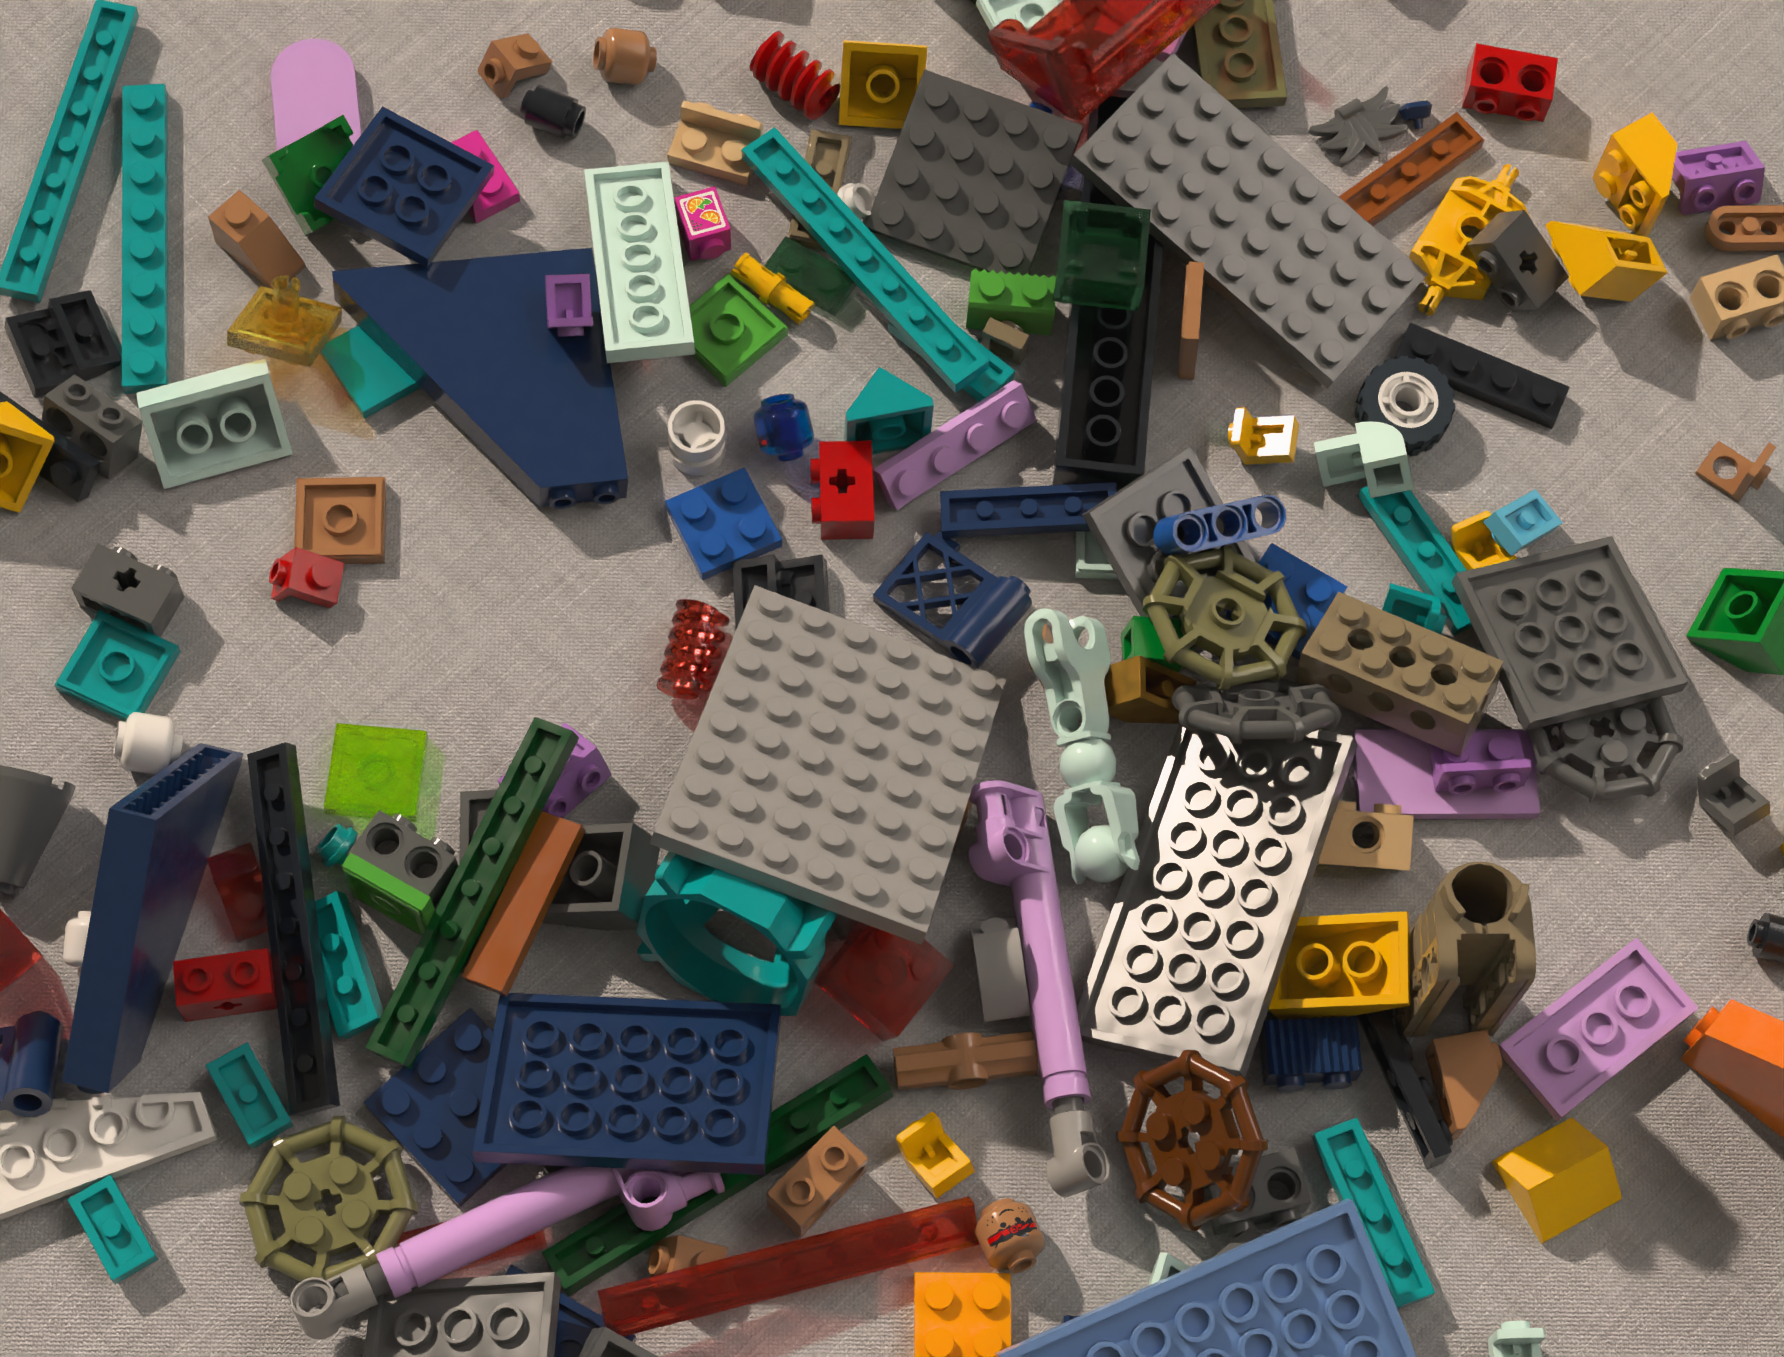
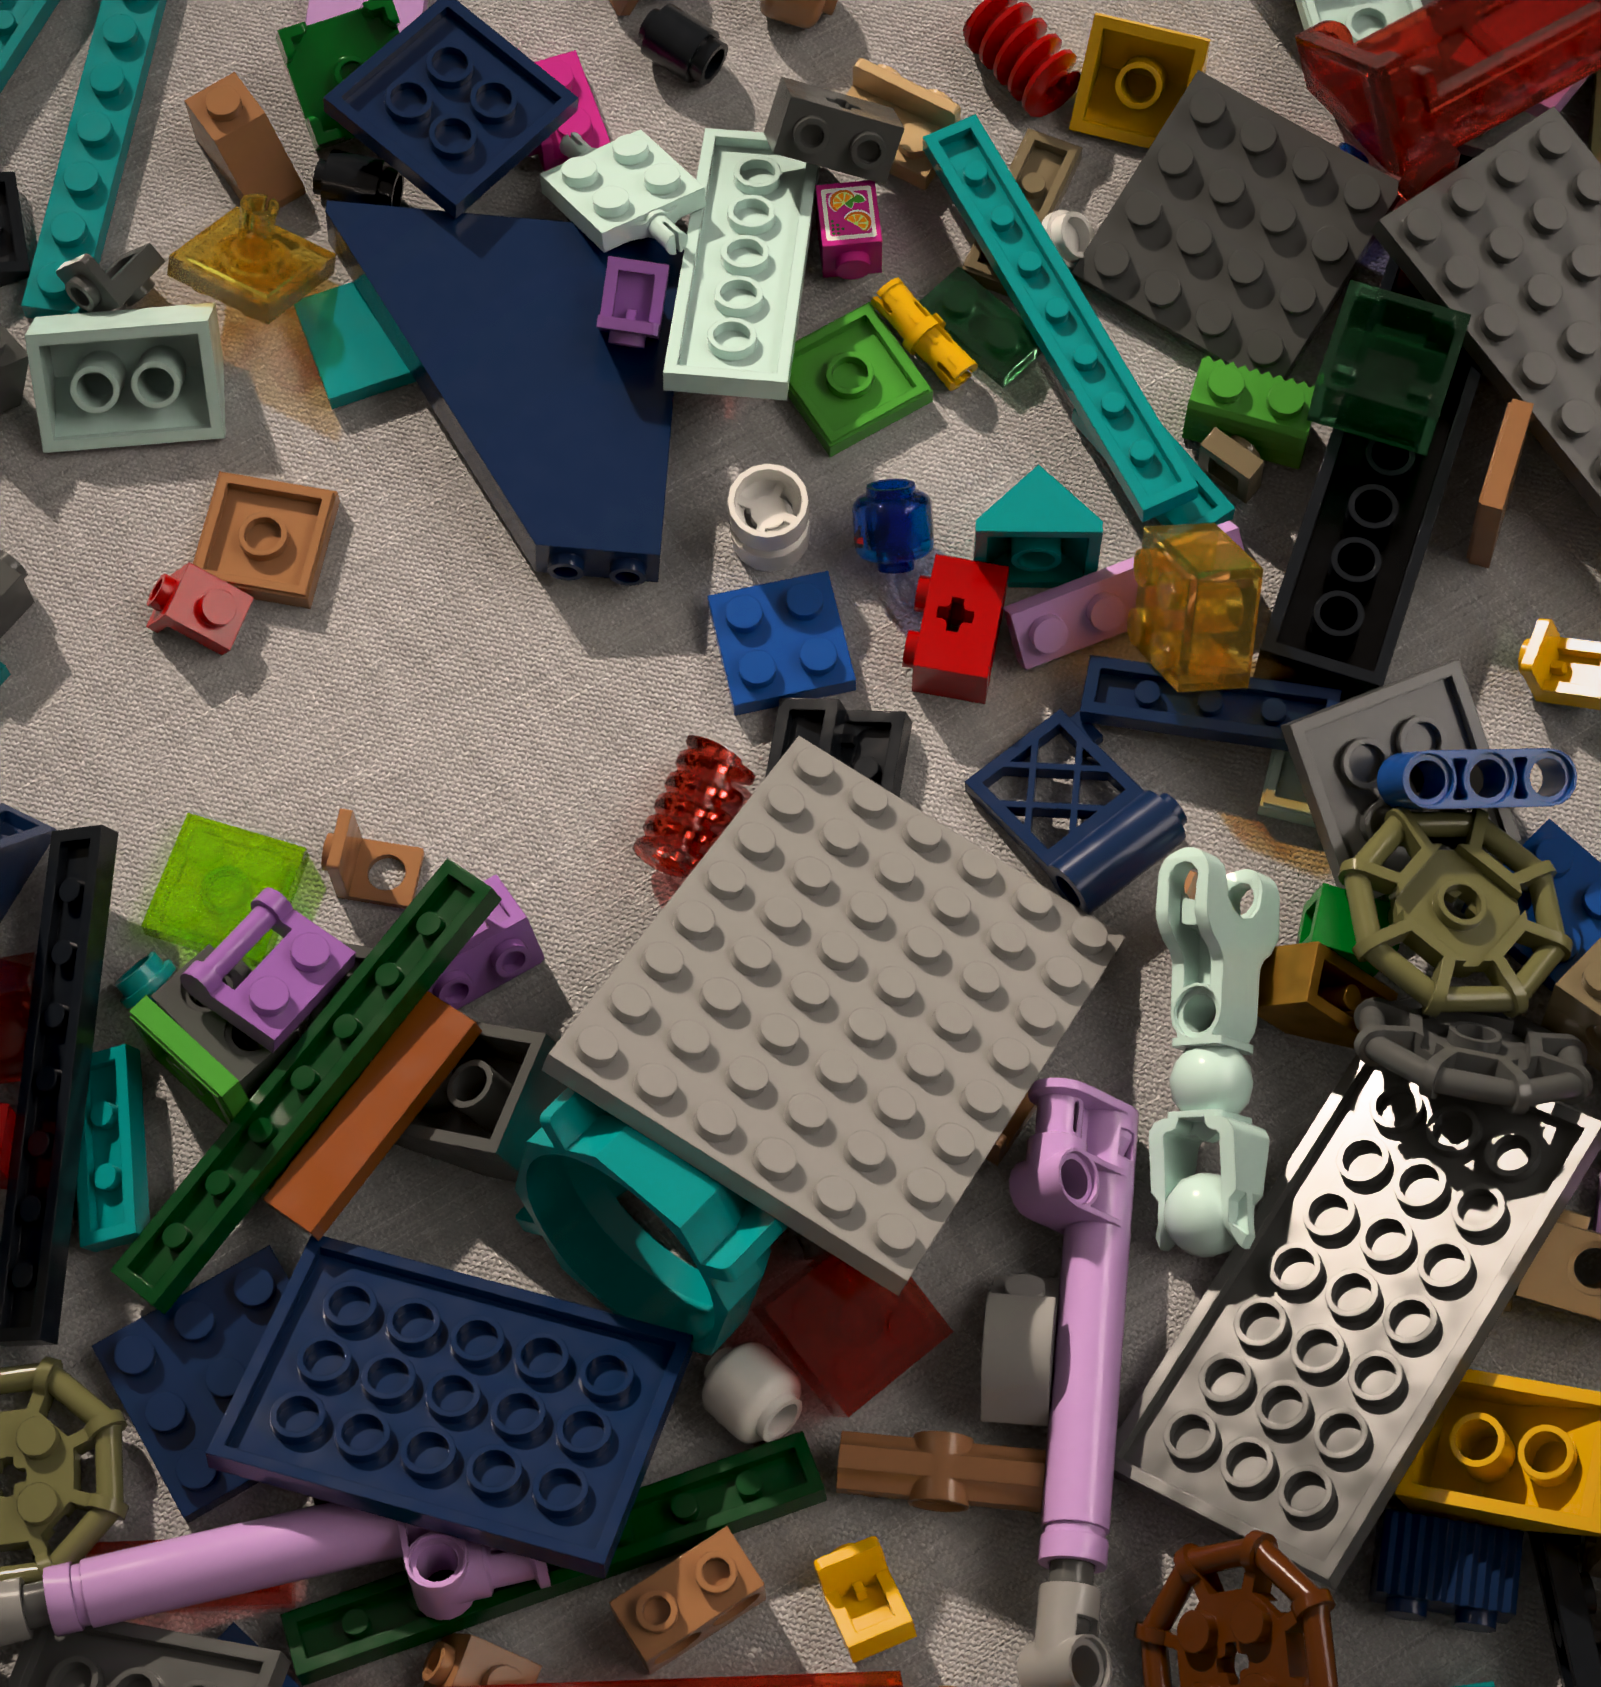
camera: 20 degrees right, 0 degrees up
none -> dark grey bracket [56,243,166,312]
none -> medium lavender plate [180,887,356,1053]
none -> black brick [313,149,404,209]
none -> medium nougat bracket [321,808,425,909]
none -> light aqua plate [540,129,706,255]
none -> white head [702,1342,802,1444]
none -> dark grey brick [764,76,905,185]
none -> clear yellow brick [1127,523,1263,692]
none -> clear red tile [1397,139,1461,202]

